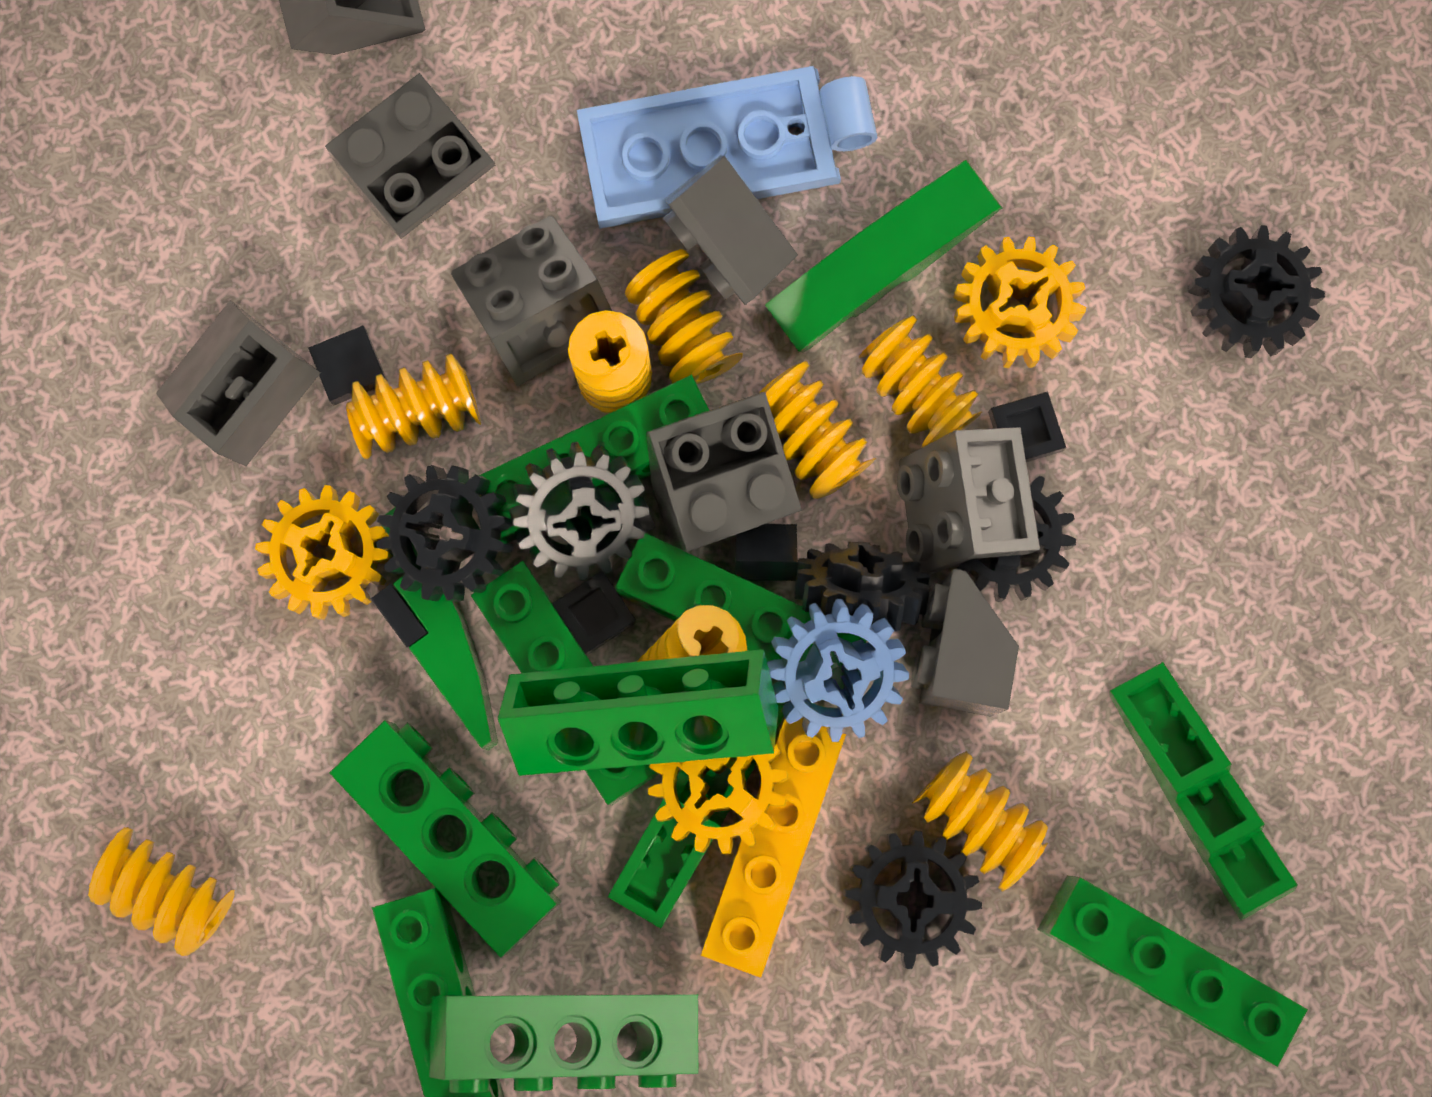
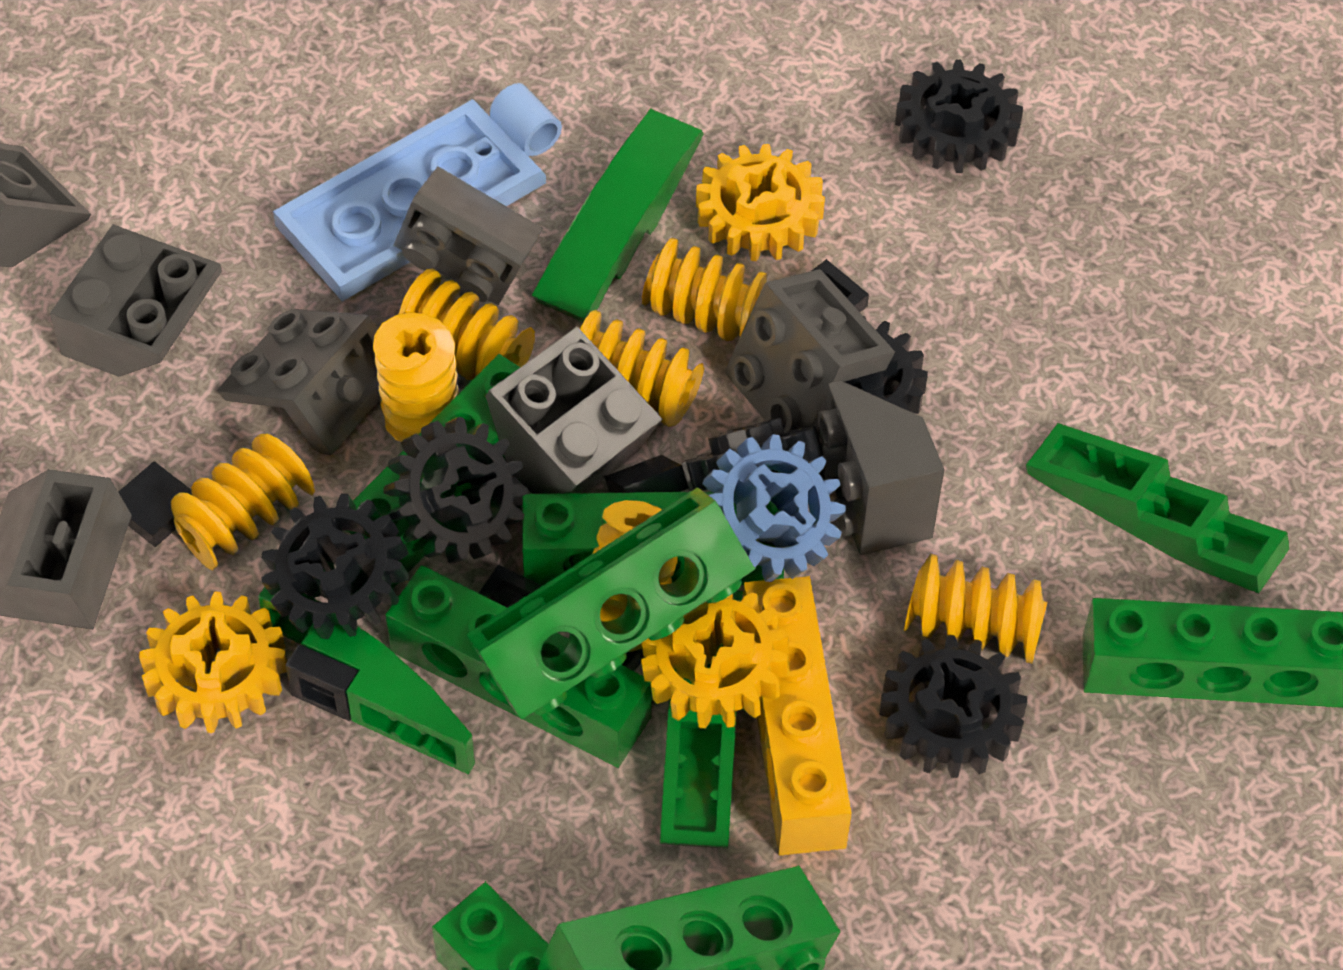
camera: 30 degrees left, 25 degrees down
green brick [329,720,562,958] -> none

